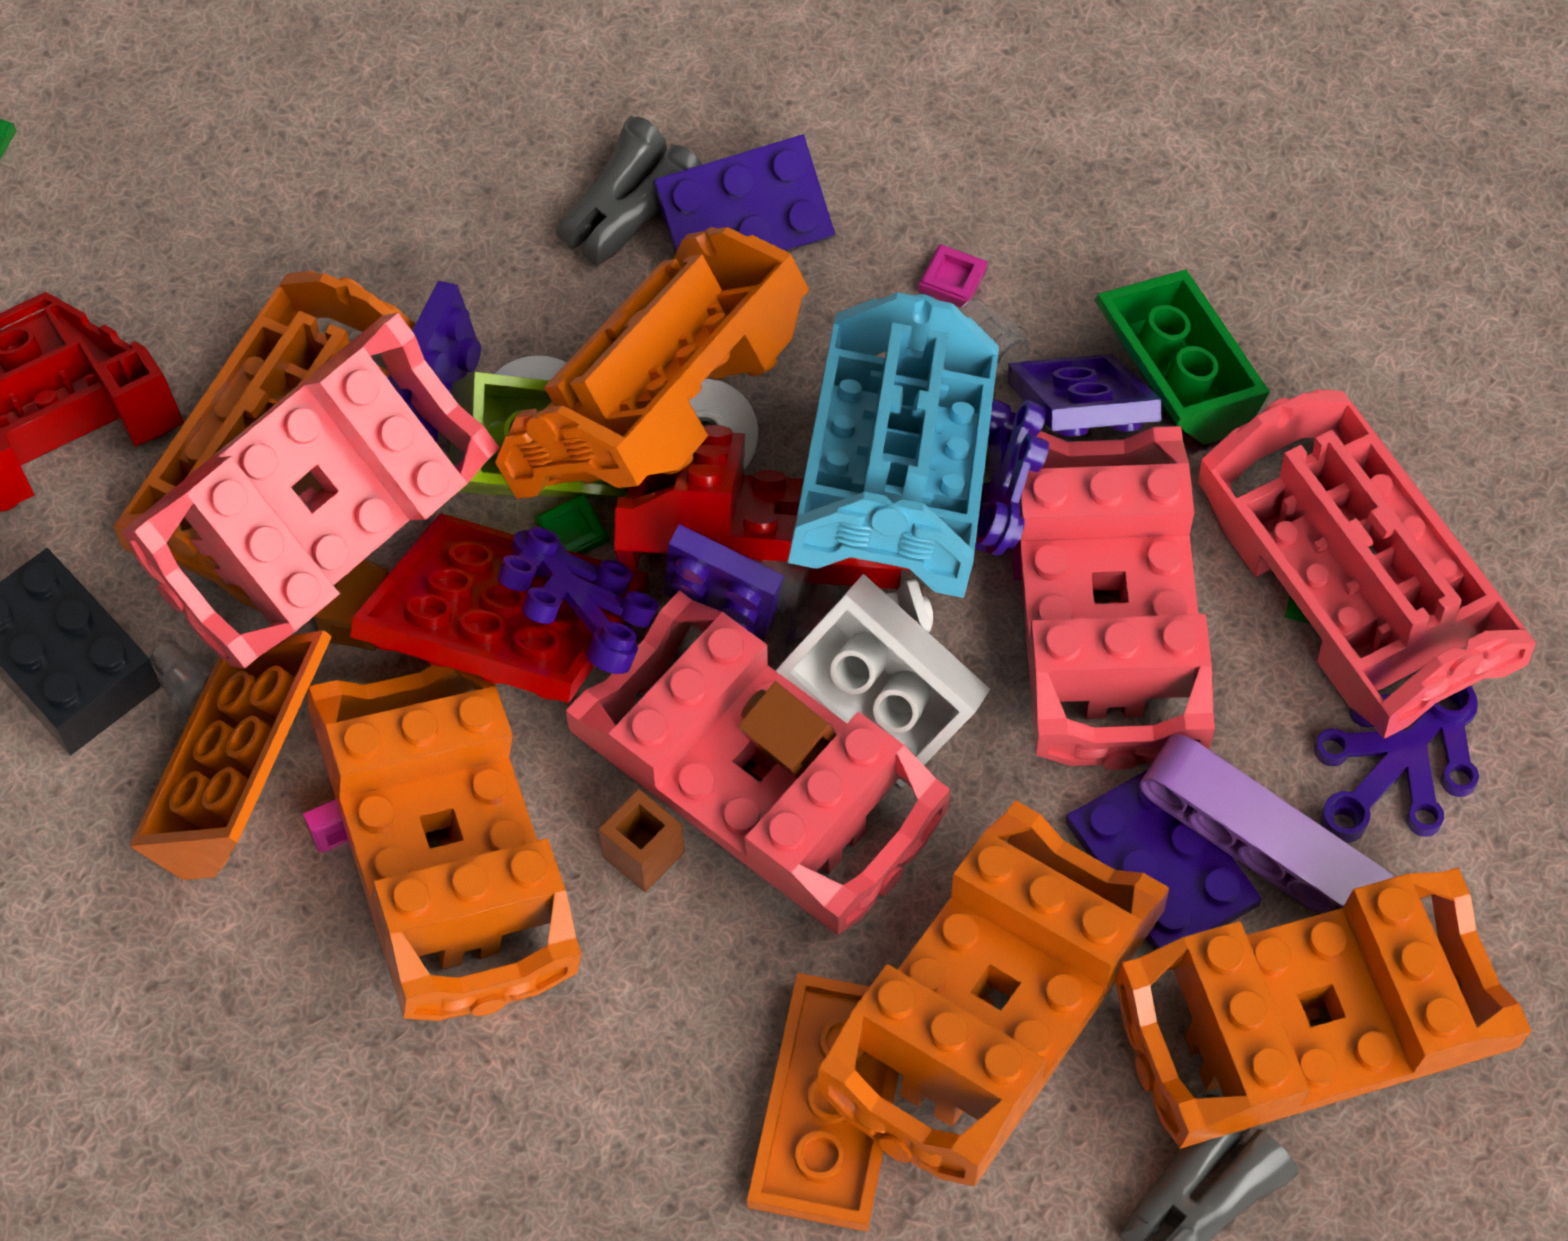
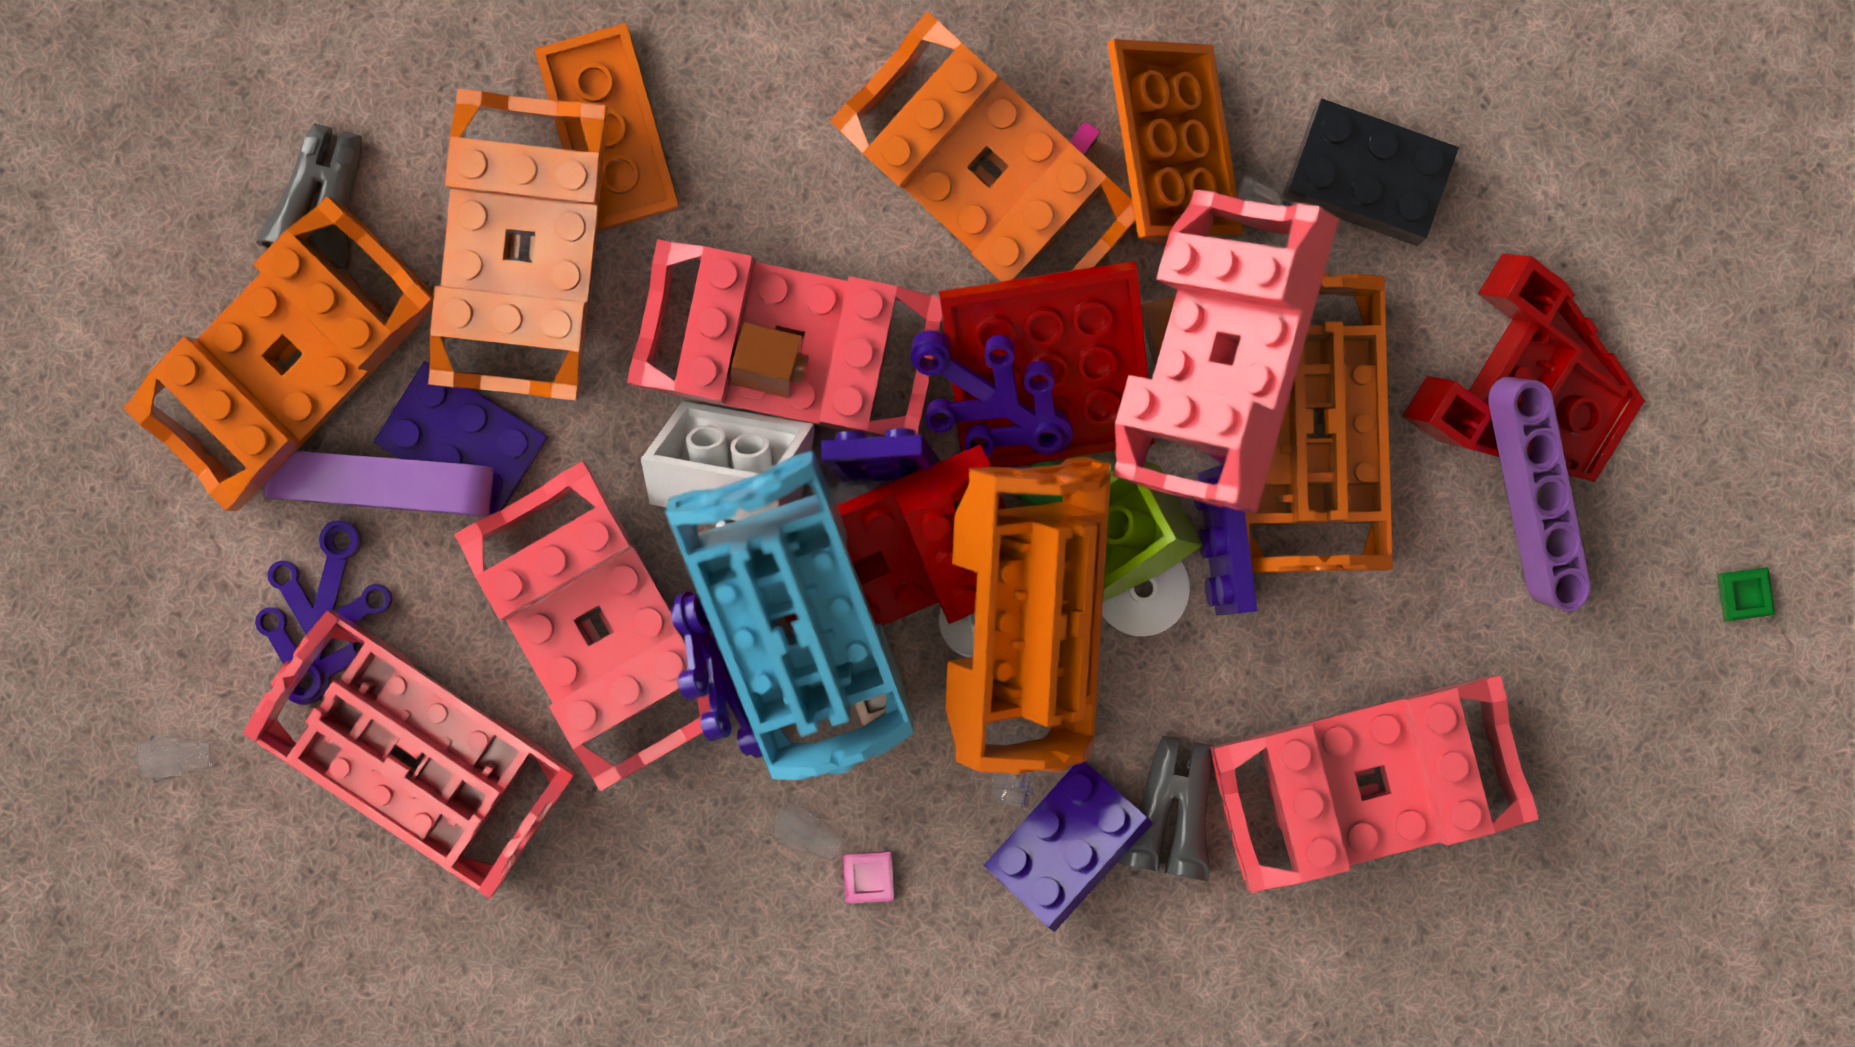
camera: 150 degrees right, 25 degrees up
dark orange brick [598,789,685,893] -> none
dark purple plate [1008,354,1161,436] -> none
green slope [1094,269,1270,445] -> none
none -> coral piece [1210,675,1539,893]
none -> medium lavender beam [1488,377,1590,611]

